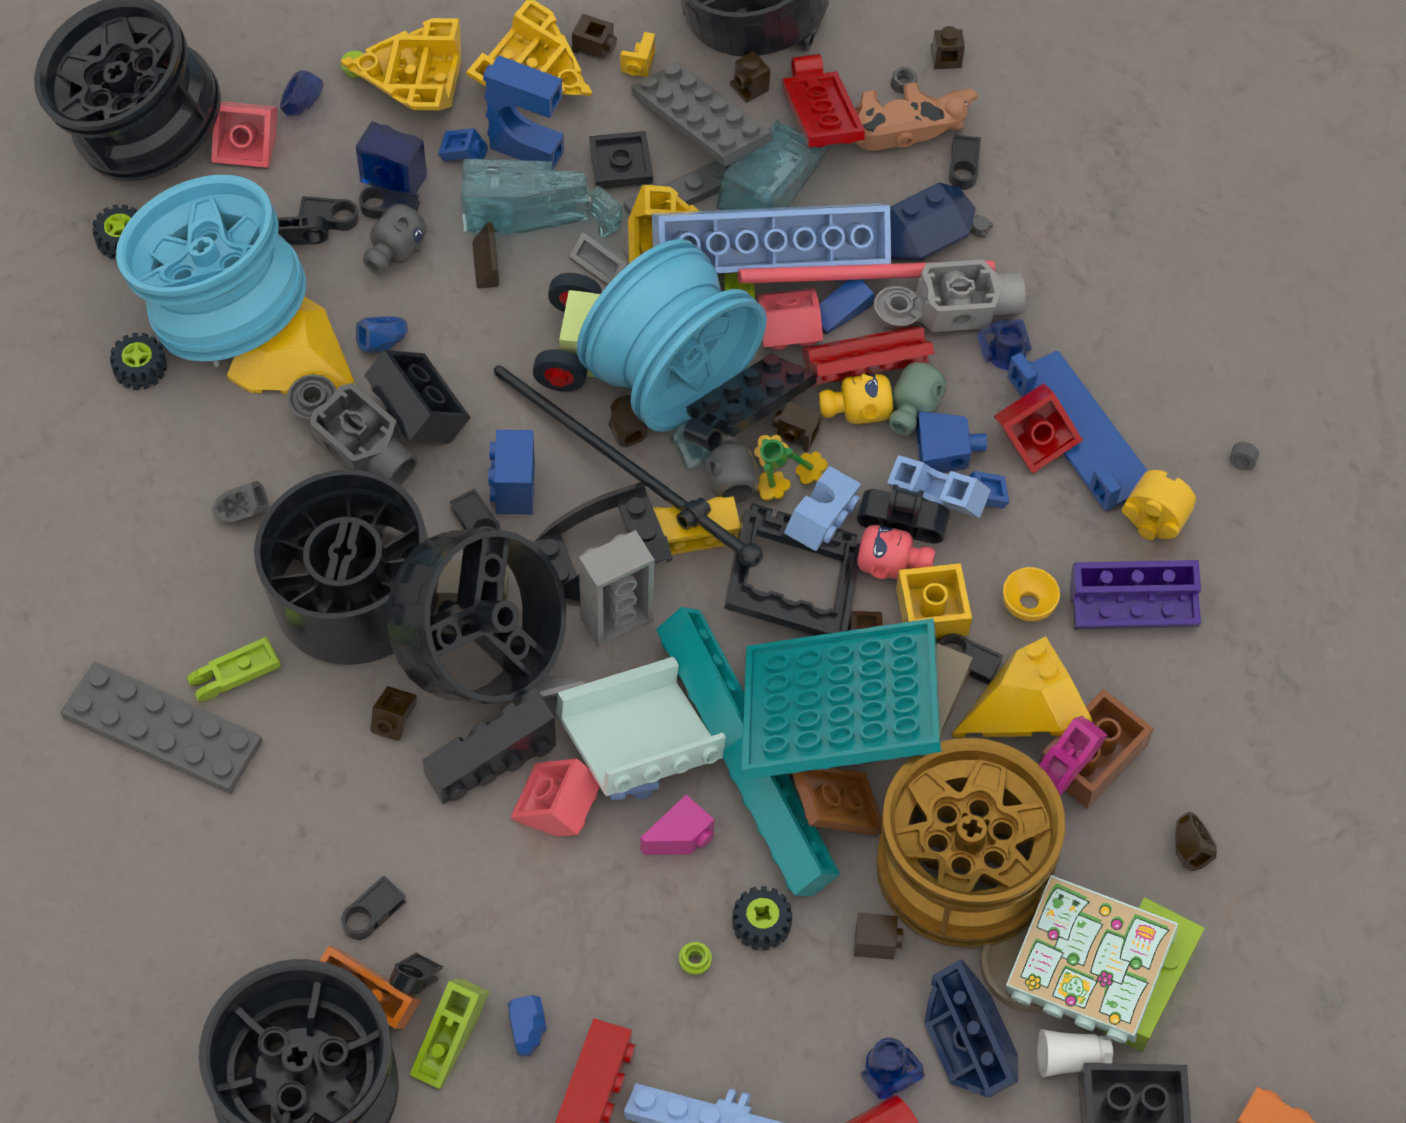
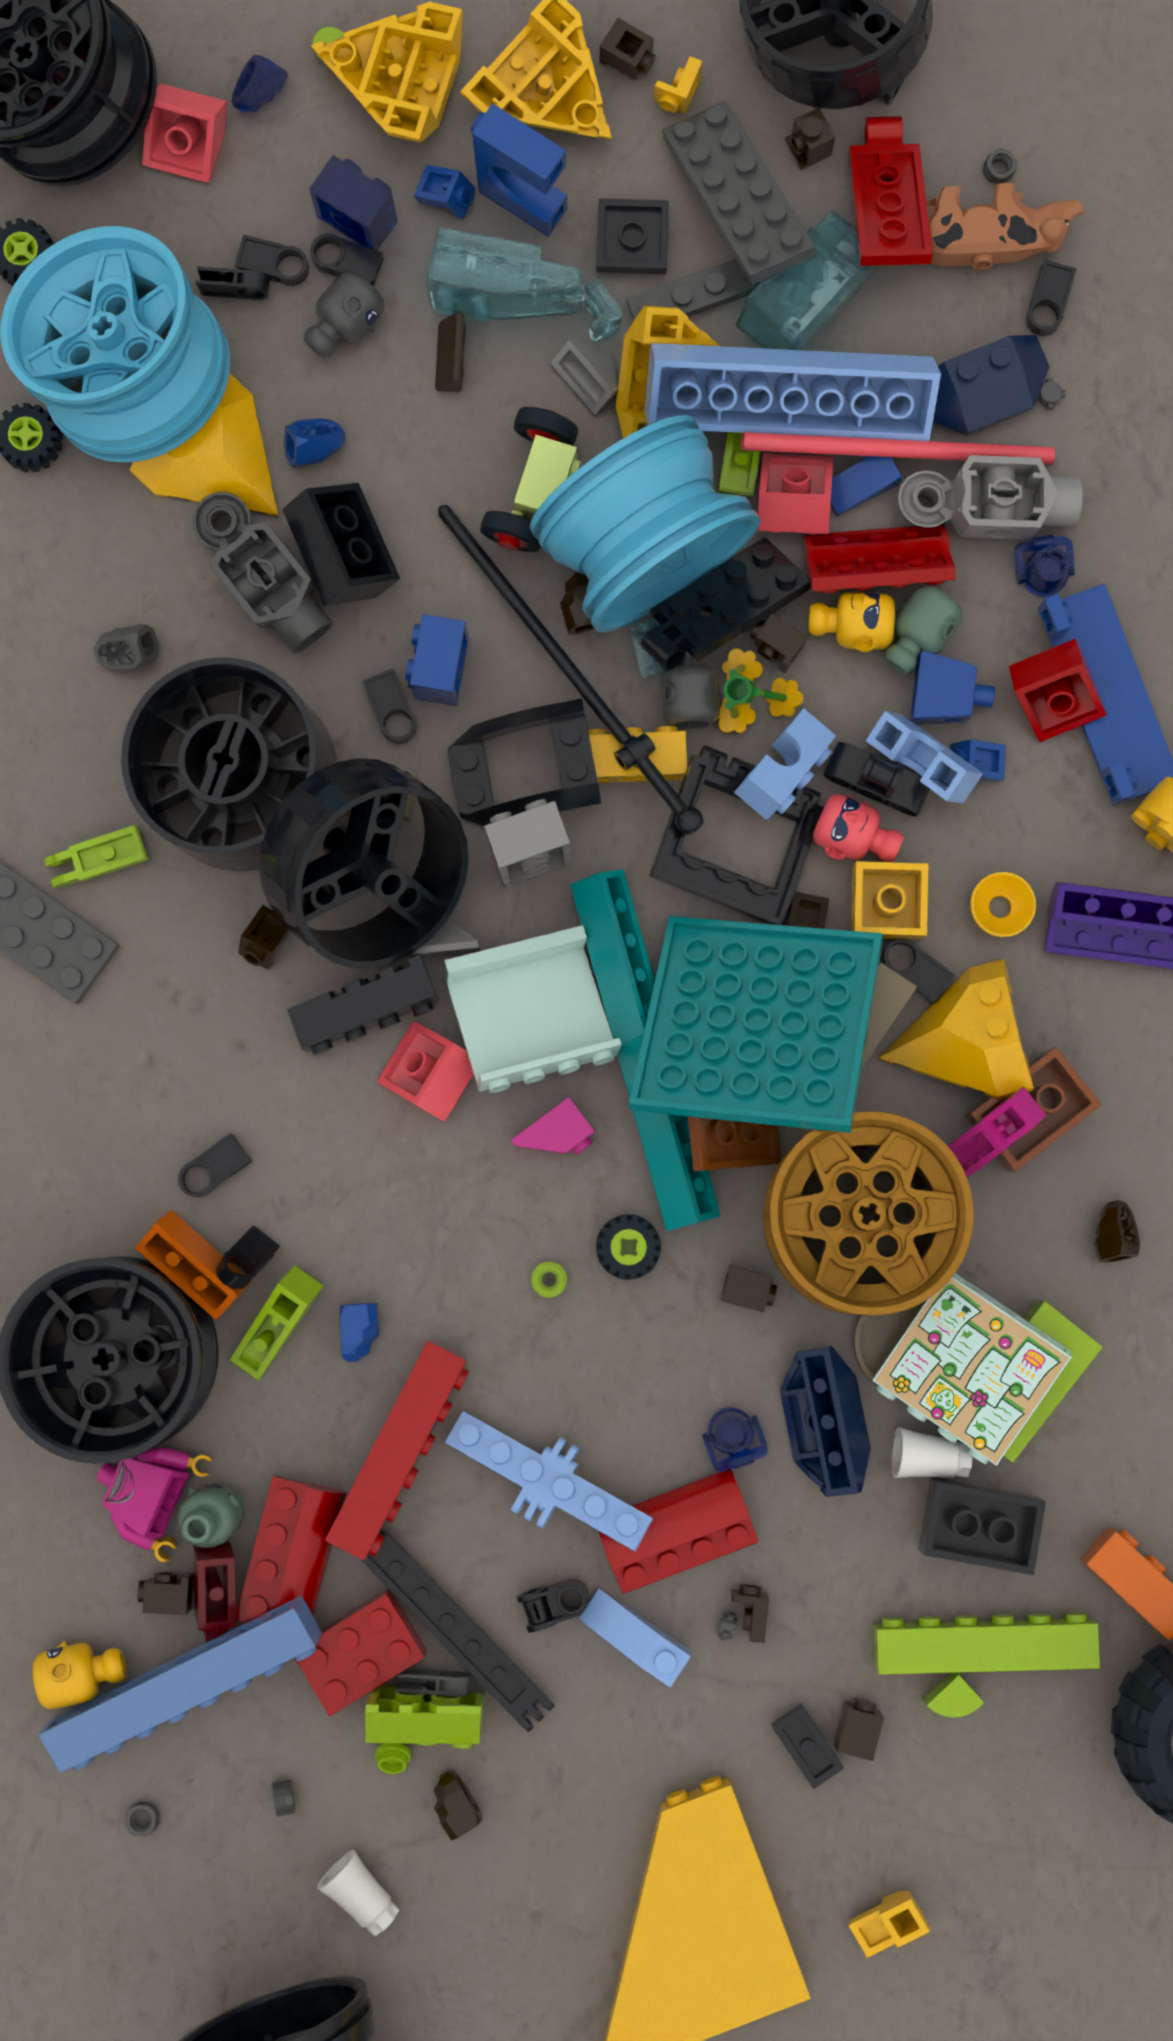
camera: 15 degrees right, 25 degrees up
dark brown brick [931,26,965,69] -> none

